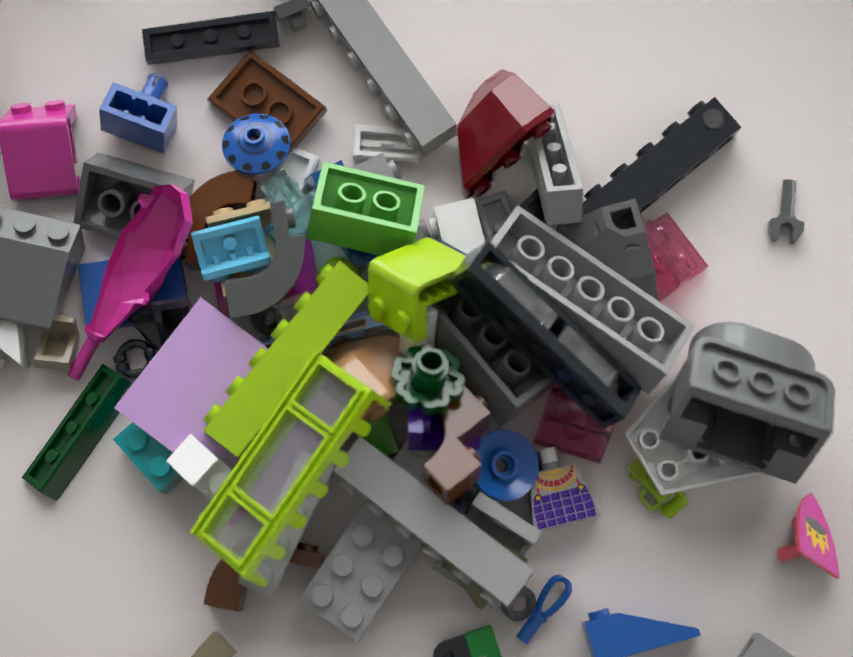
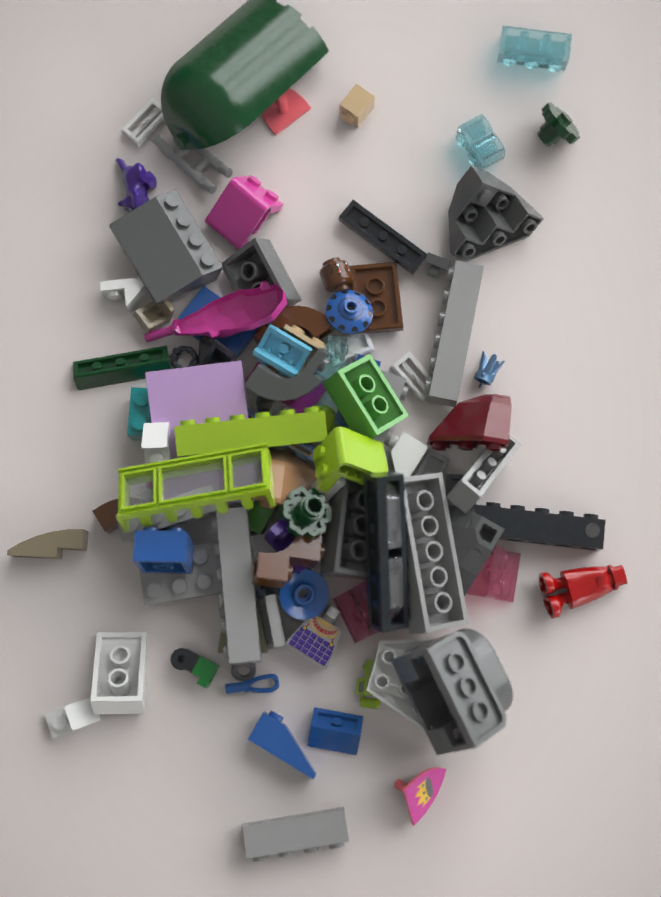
camera: 45 degrees right, 0 degrees up
blue brick [99,73,177,154] -> none
dark grey bar [767,179,804,244] -> none
none -> blue brick [133,527,194,574]
none -> blue panel [308,707,364,755]
none -> reddish brown head [320,257,354,293]
none -> flat silver piece [474,351,505,388]
none -> red piece [538,565,627,619]

